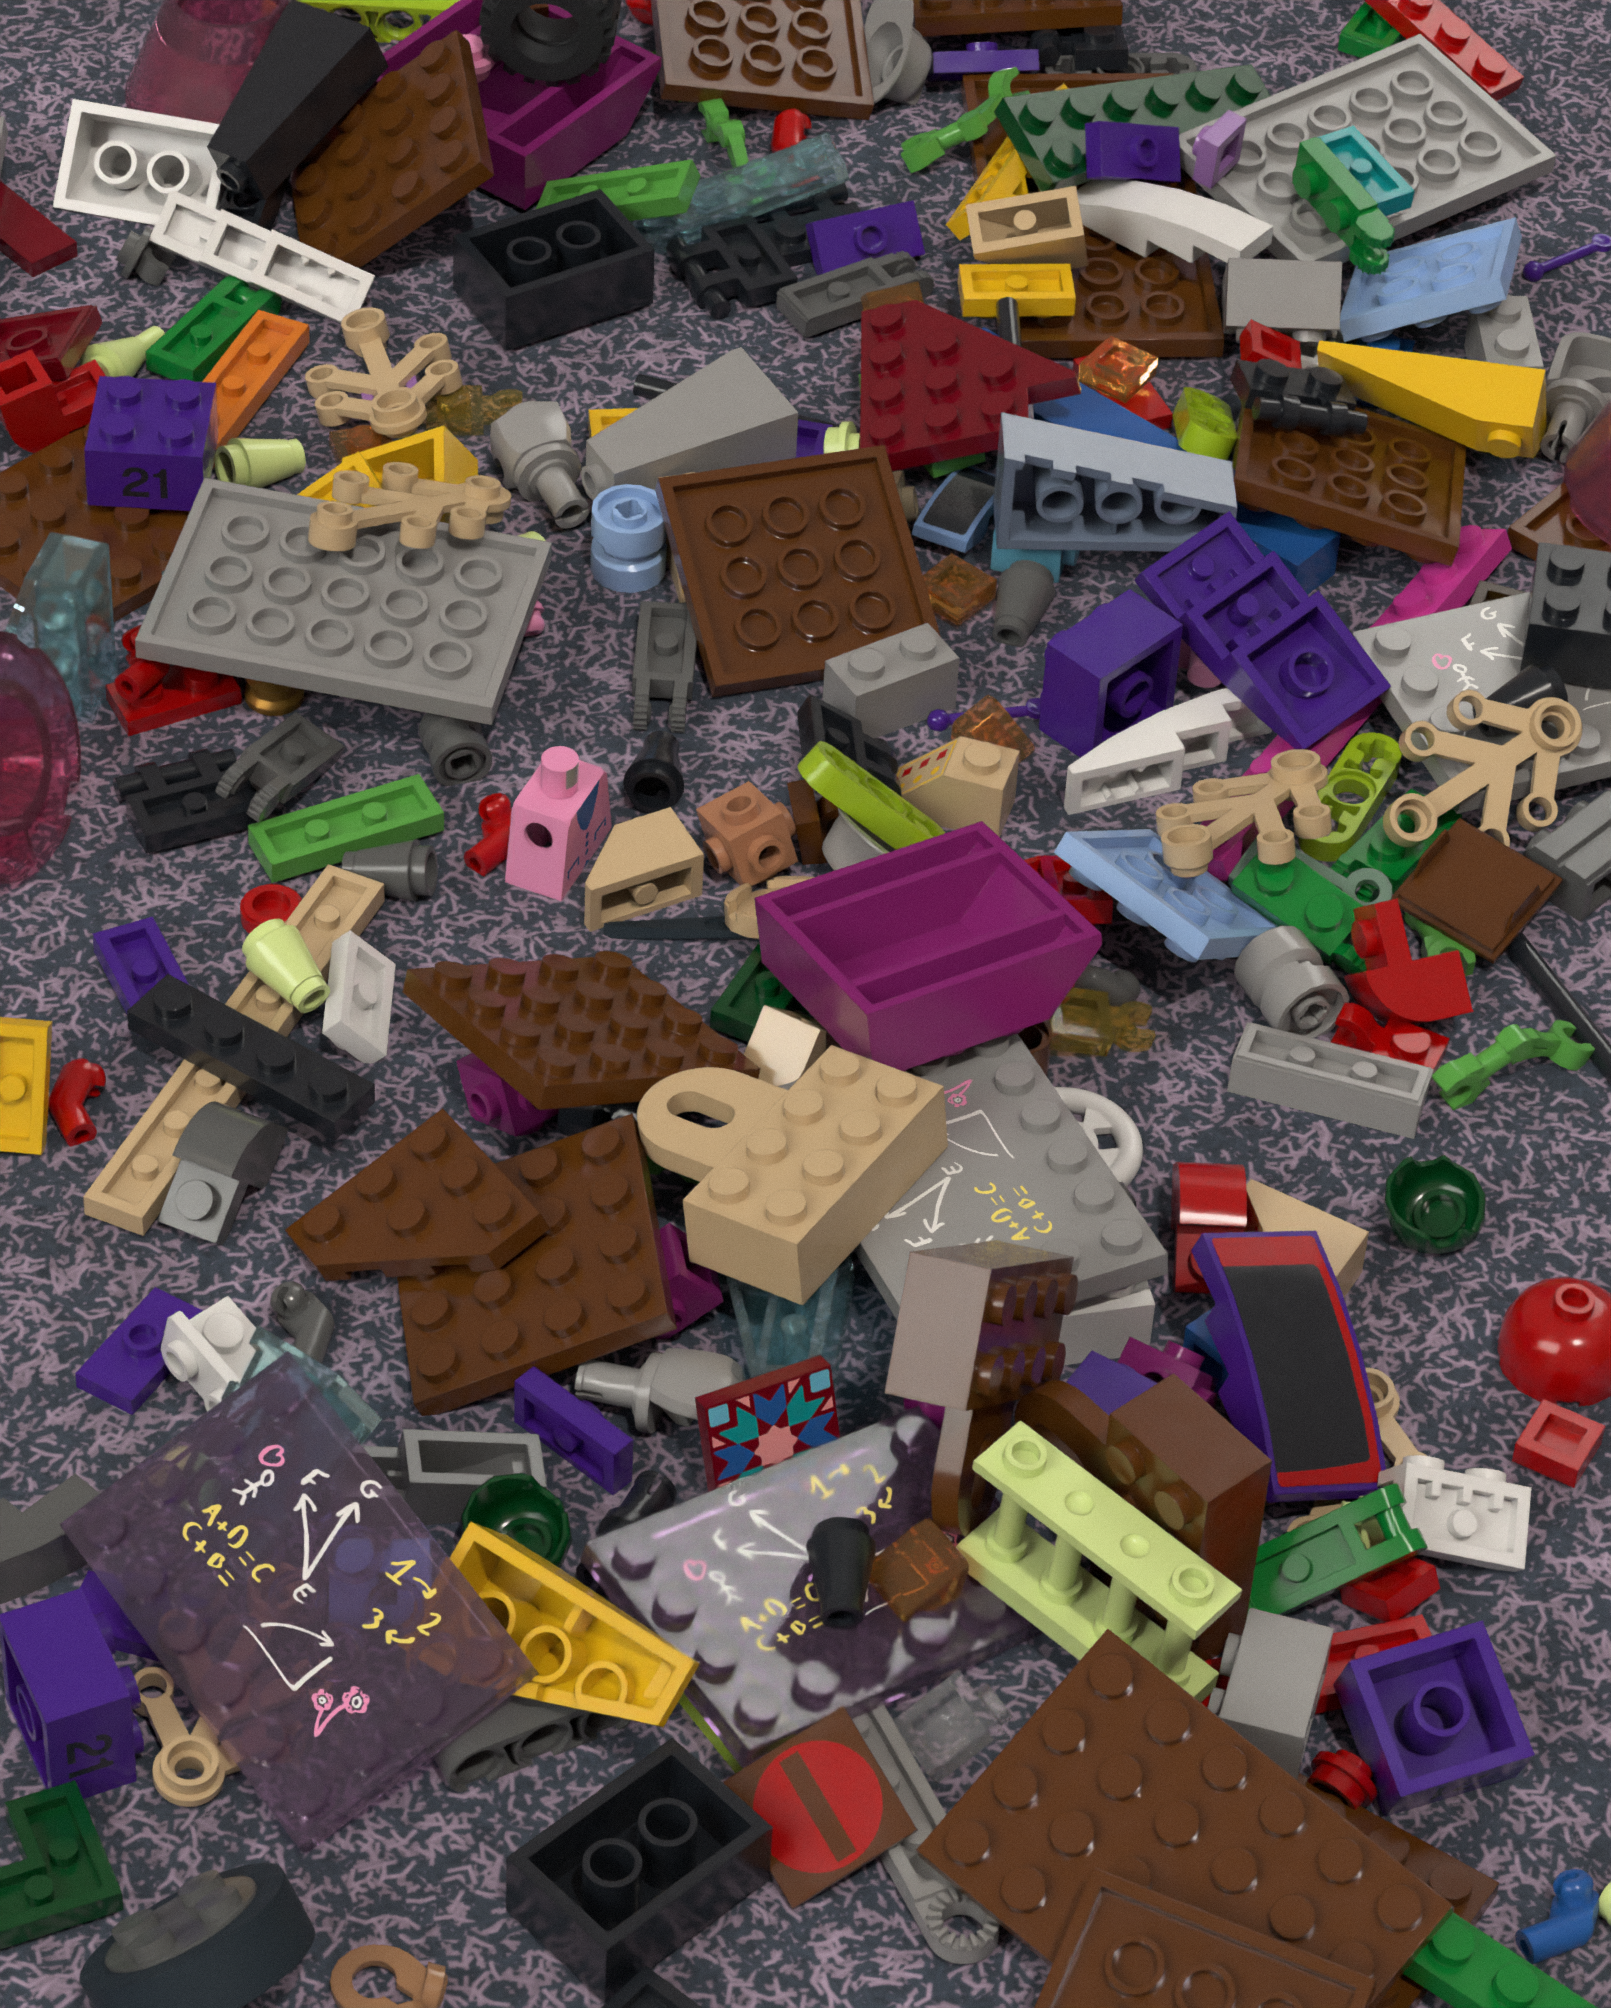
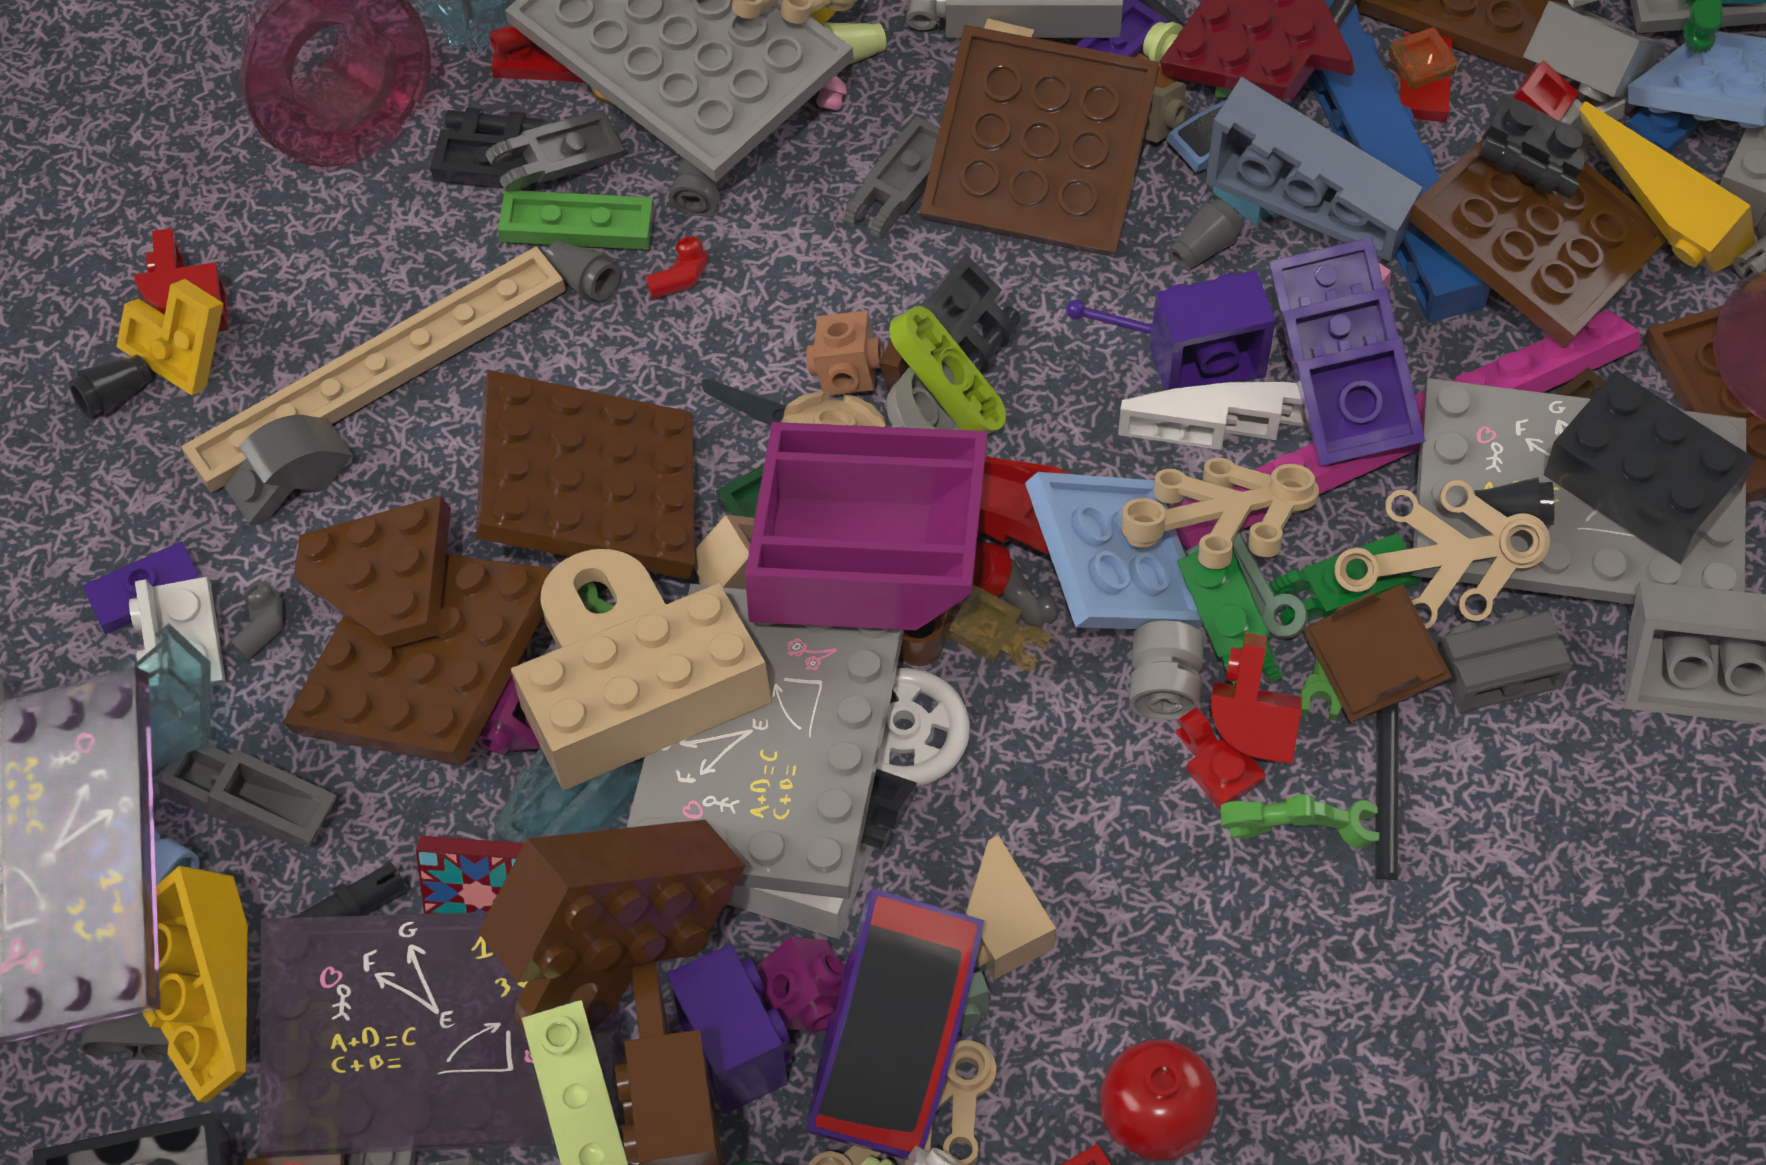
camera: 35 degrees right, 15 degrees up
red arm [48,1058,106,1147] -> none
dark purple plate [93,917,189,1035] -> none
black plate [127,974,375,1141] -> none
red tile [240,884,302,934] -> none
yellowish green cone [242,919,330,1013] -> none
white plate [322,930,396,1063] -> none
dark green hair [461,1473,573,1568] -> none
bright pink torso [505,746,612,901] -> none
dark purple plate [514,1366,634,1496] -> none
light grey piece [575,1348,746,1434] -> none
tan slope [584,807,704,932] -> none
light blue wheel [590,484,667,593] -> none
black cone [623,731,684,813] -> none
black cone [806,1517,877,1629] -> none
light grey brick [823,623,960,738] -> none
clear orange slope [869,1518,969,1623] -> none
tan slope [896,736,1020,837] -> none
clear orange plate [923,553,997,626] -> none
clear orange slope [951,695,1035,763] -> none
red brick [1171,1162,1247,1294] -> none
lime beam [1173,387,1237,460] -> none
light grey slope [1227,1022,1434,1139] -> none
lime beam [1298,732,1402,862] -> none
dark green hair [1384,1155,1486,1255] -> none

